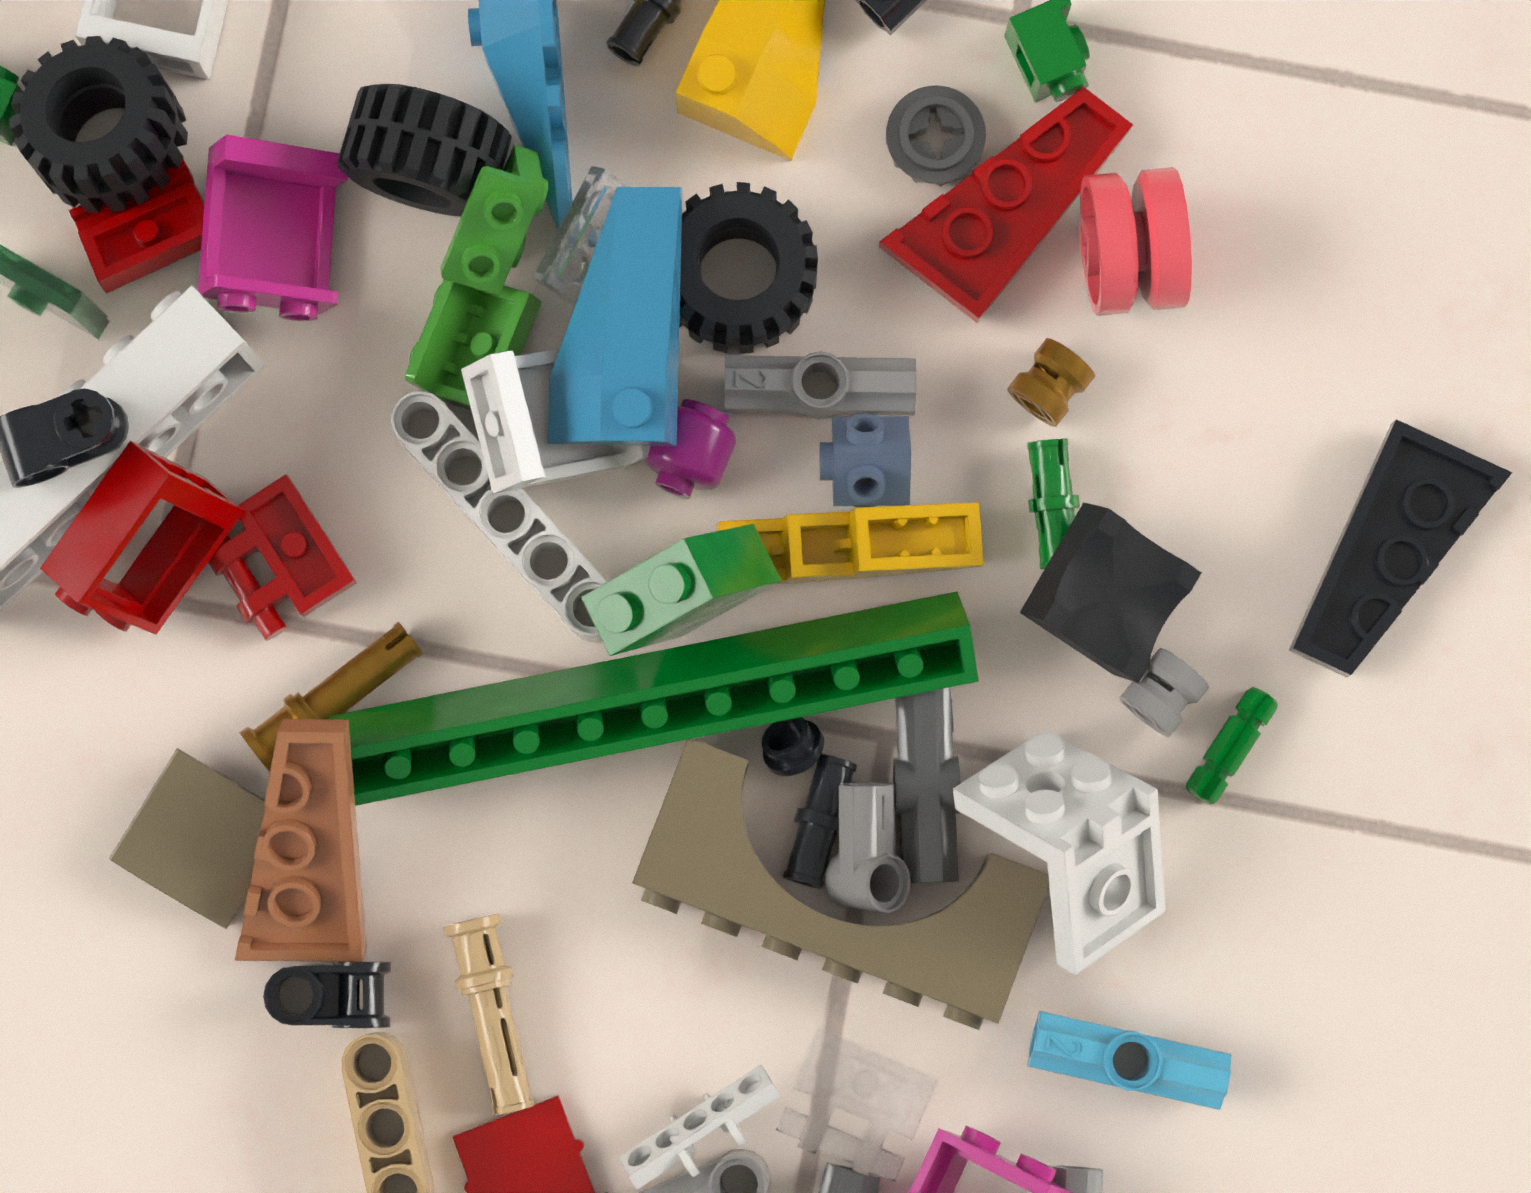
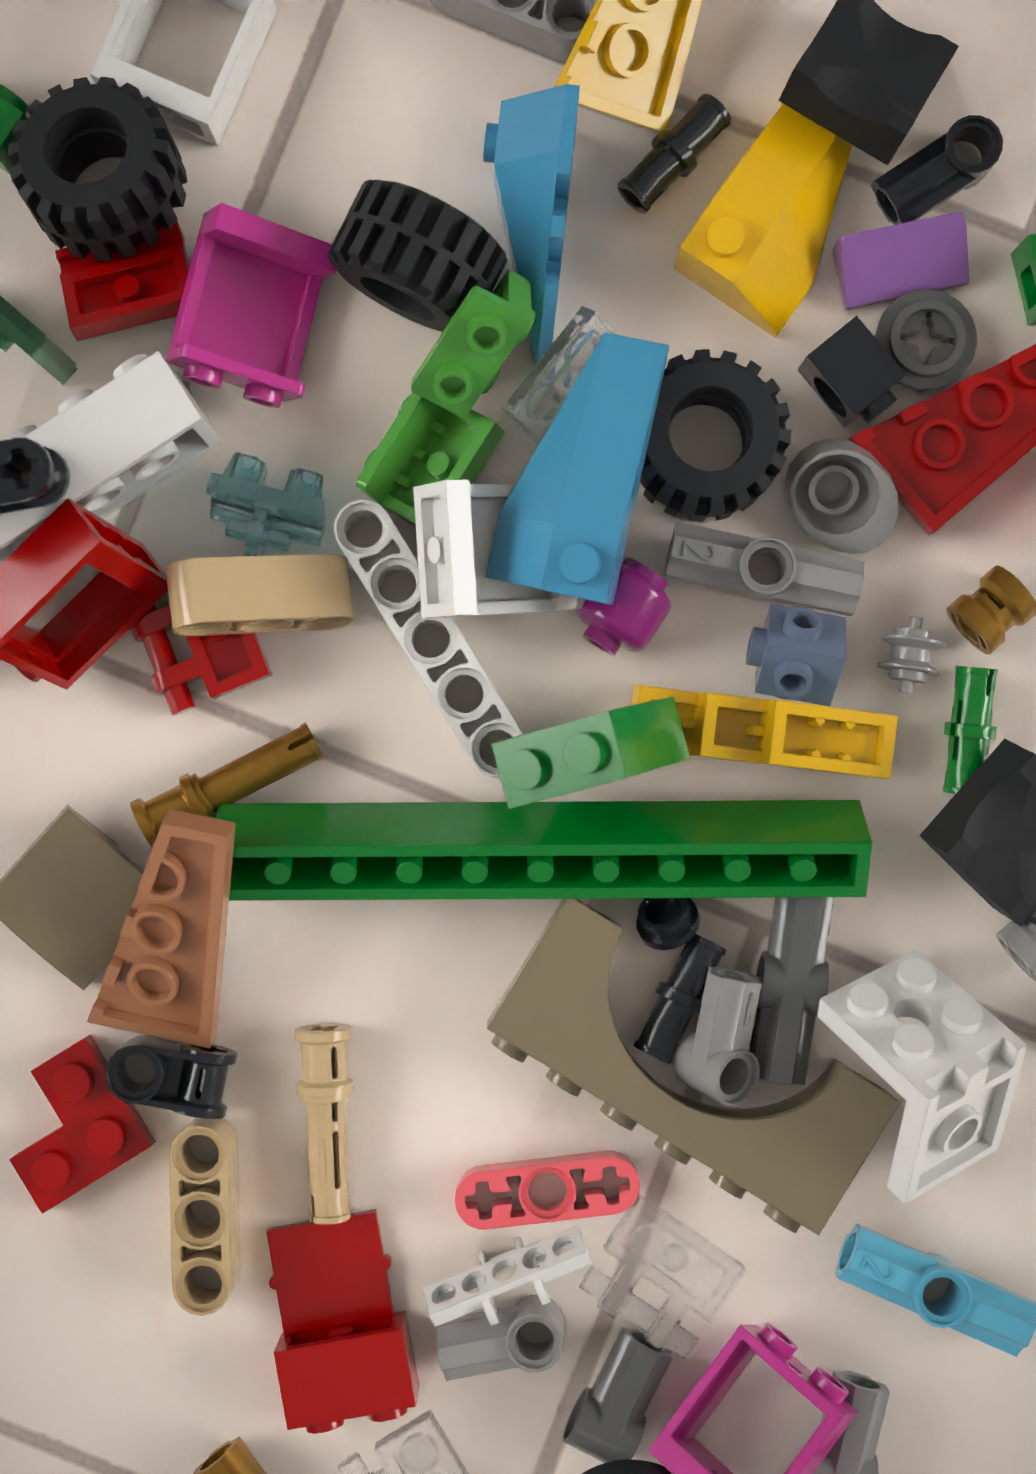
camera: 10 degrees right, 5 degrees up
none -> red plate [9,1034,156,1214]
none -> tan beam [166,554,356,636]
none -> clear light blue hips [206,452,325,556]
none -> coral beam [455,1150,640,1230]
none -> light grey hat [785,439,899,554]
none -> black brick [797,316,906,428]
none -> medium lavender slope [832,211,970,310]
none -> light grey wheel [876,616,945,694]

